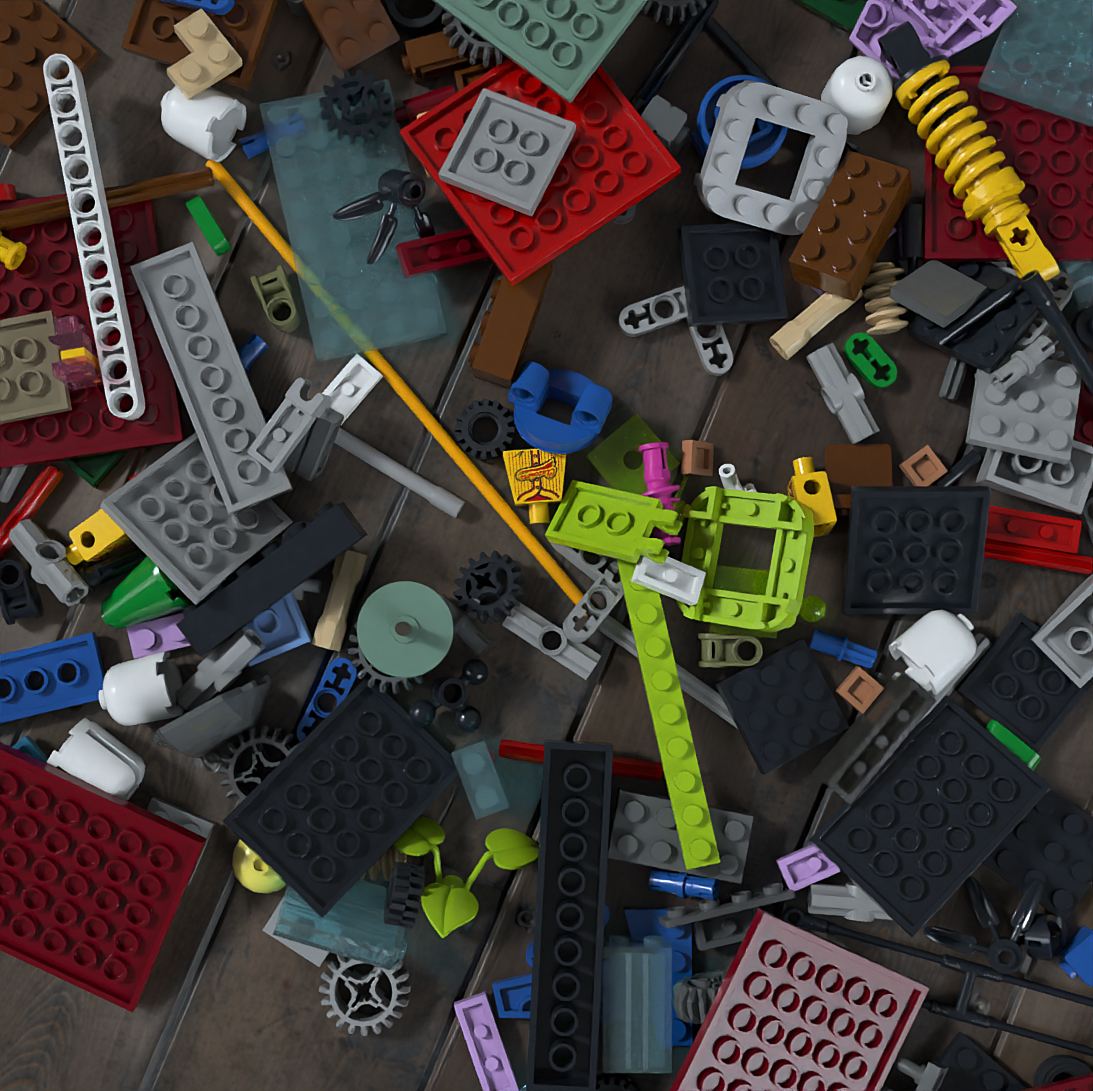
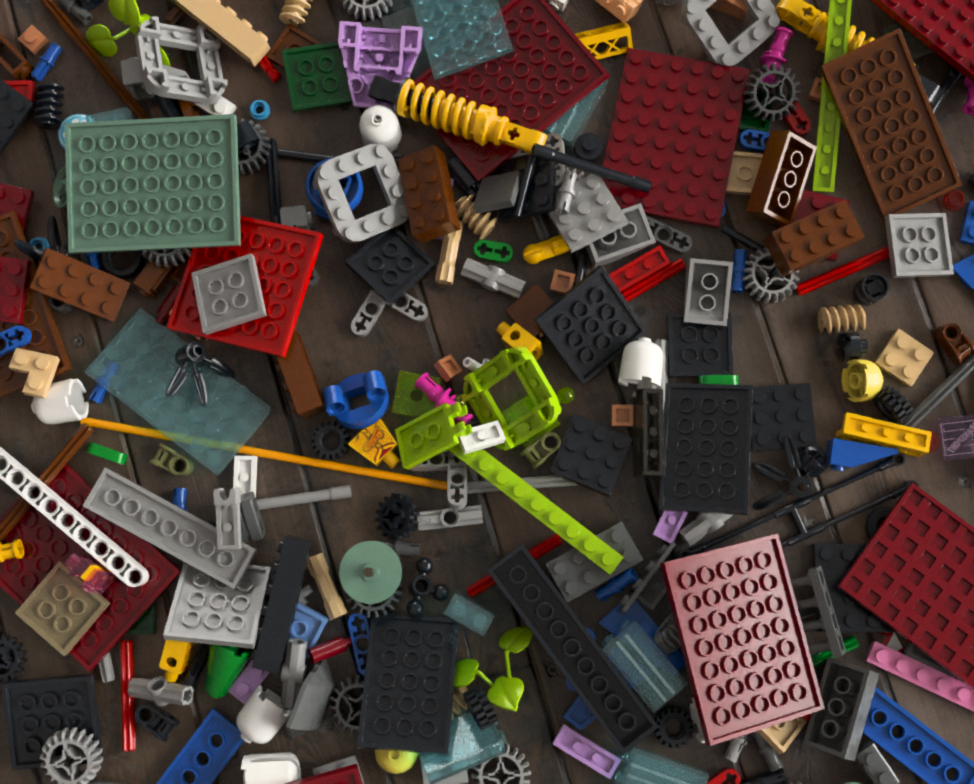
camera: 40 degrees left, 5 degrees down
black gear [319,69,392,144] -> none
dark red plate [395,228,491,279] -> none
blue axle [809,628,877,668] -> none
none -> dark red cylinder [308,636,352,664]
none -> yellow piece [523,235,570,264]

